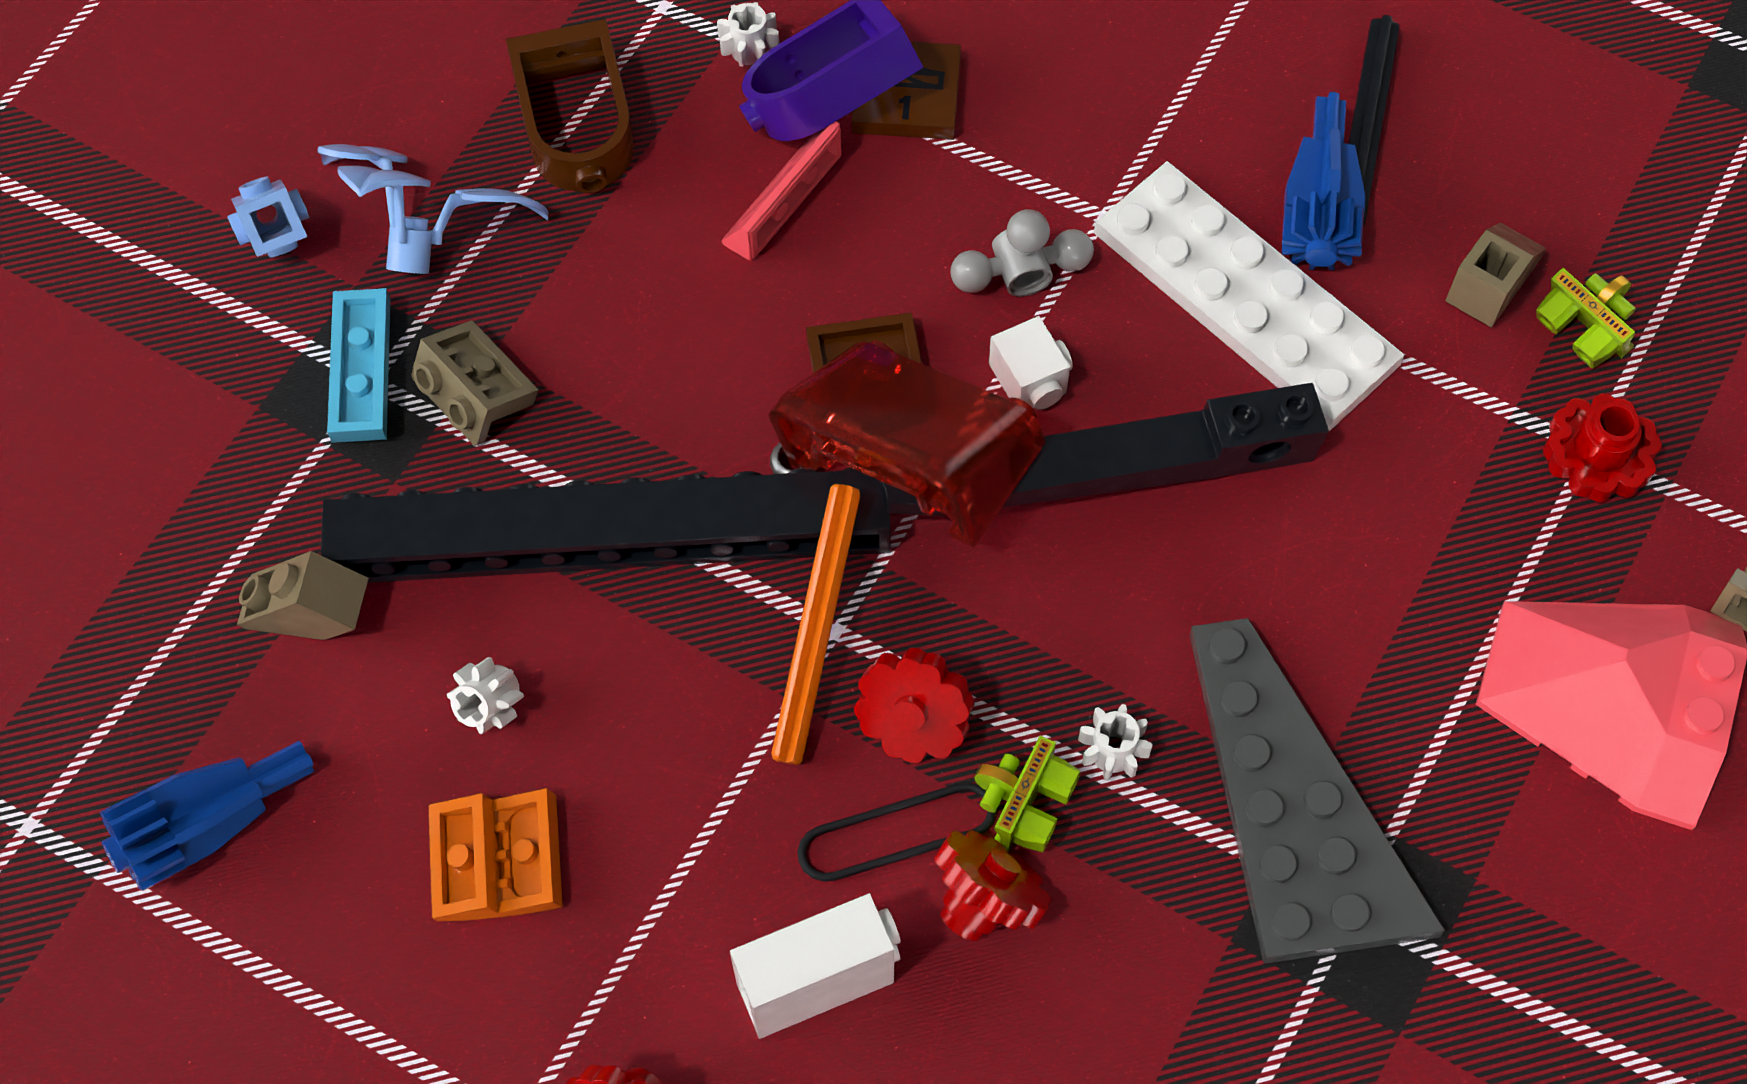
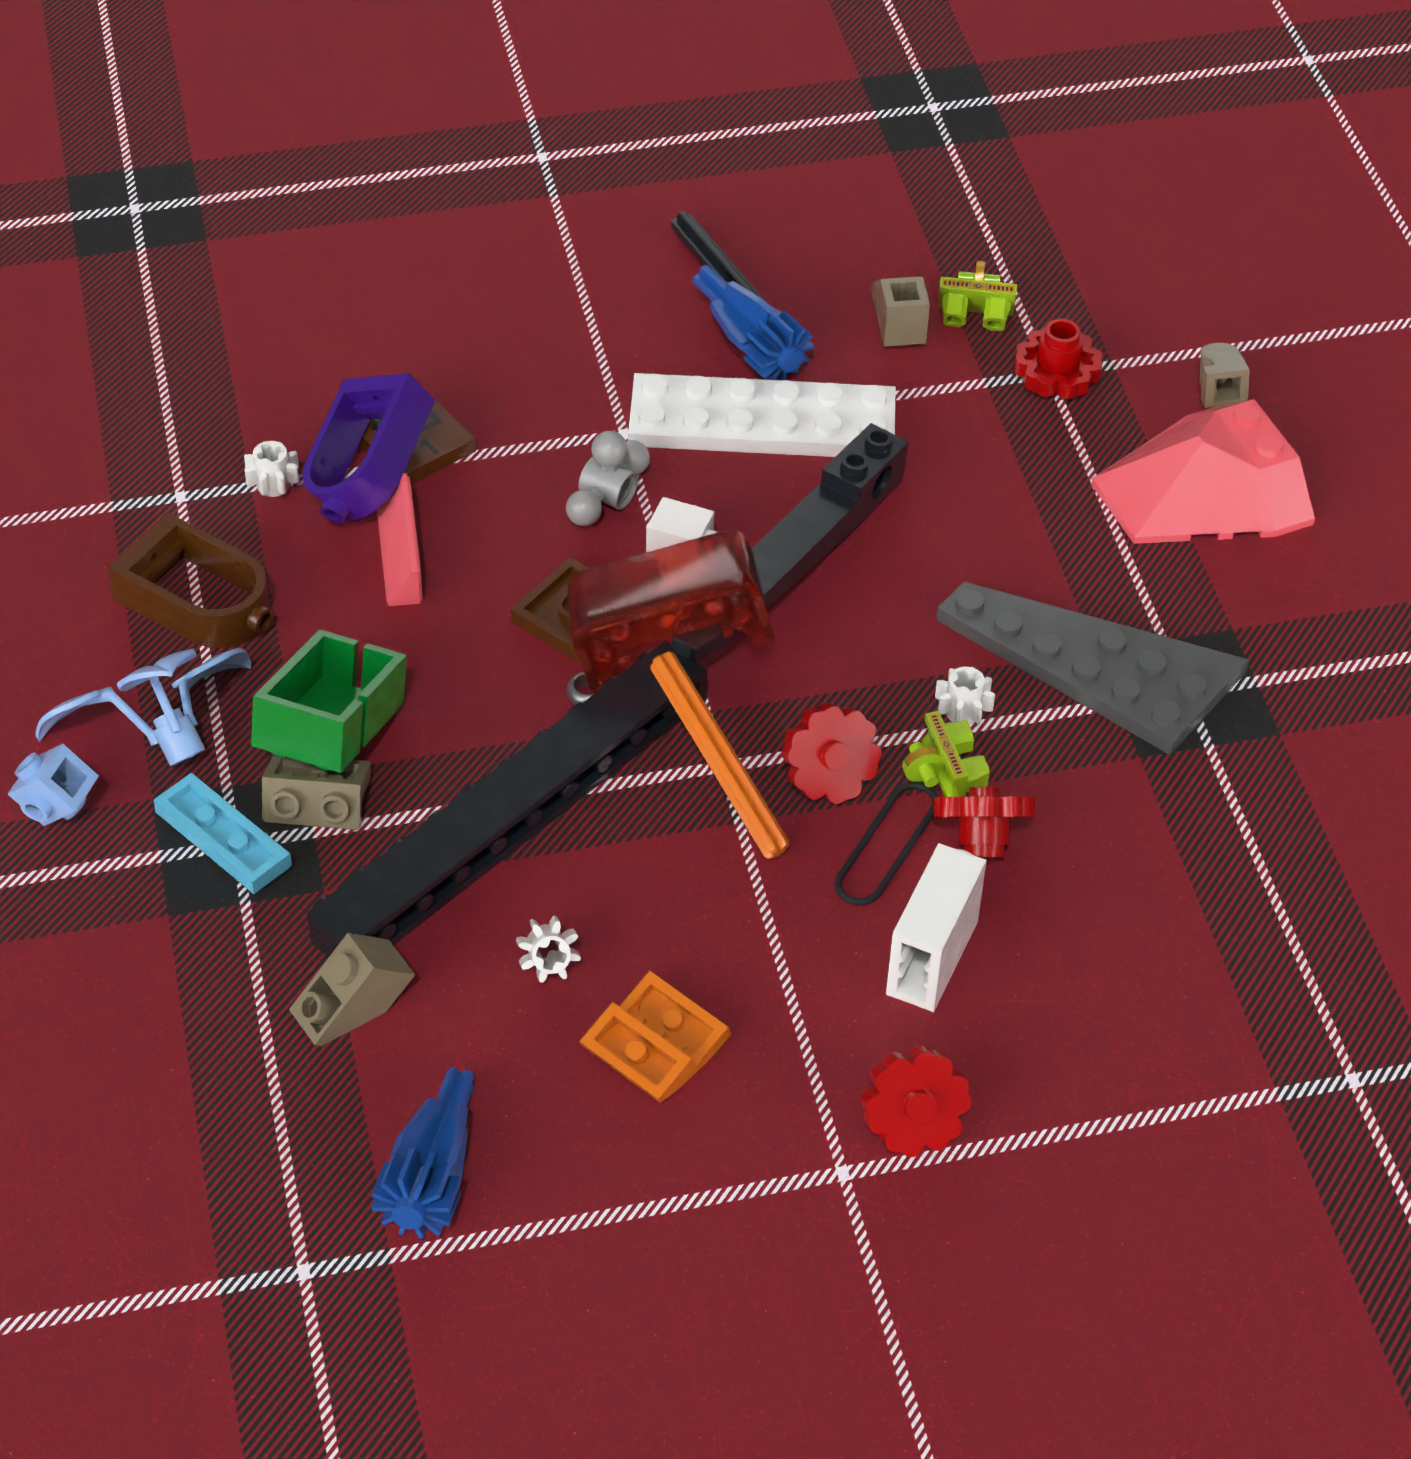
camera: 45 degrees left, 15 degrees down
none -> green piece [251,629,407,773]

